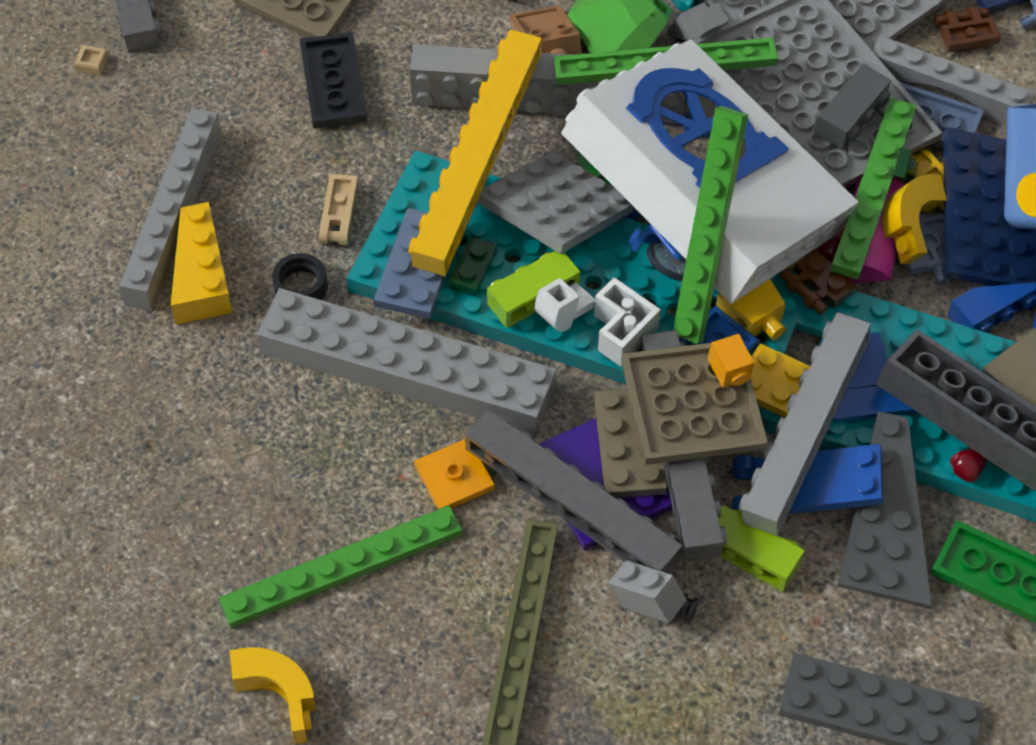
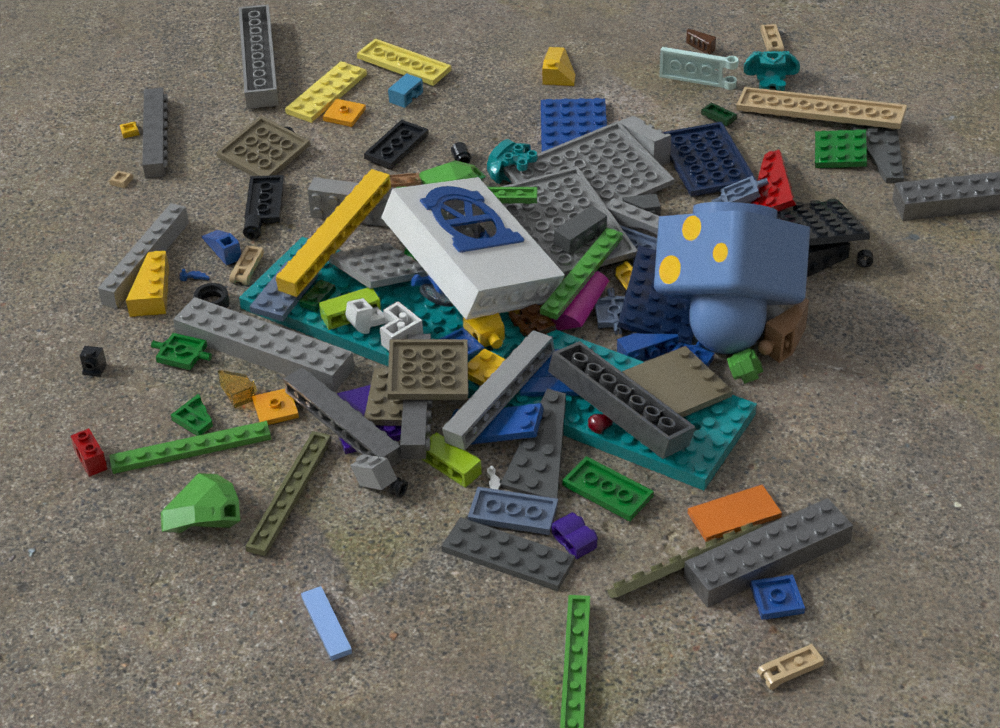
camera: 10 degrees right, 15 degrees down
yellow arch [229,647,317,744] -> none
light grey slope [667,2,728,40] -> none
bright green plate [673,106,748,344] -> none
light orange brick [707,334,754,388] -> none
yellow arch [882,174,946,264] -> none
dark green plate [893,148,918,185] -> none
reddish brown plate [934,6,1001,53] -> none
none -> red brick [70,428,108,477]
none -> black brick [80,346,107,377]
none -> green plate [151,333,212,370]
none -> bright green brick [161,473,240,533]
none -> green wing [171,394,213,436]
none -> blue piece [179,269,209,281]
none -> blue slope [202,230,241,266]
none -> clear yellow slope [217,370,257,408]
none -> black brick [243,214,262,240]
none -> sand blue plate [468,487,558,535]
none -> white piece [486,466,501,490]
none -> dark purple brick [552,512,598,560]
none -> dark grey slope [622,194,661,216]

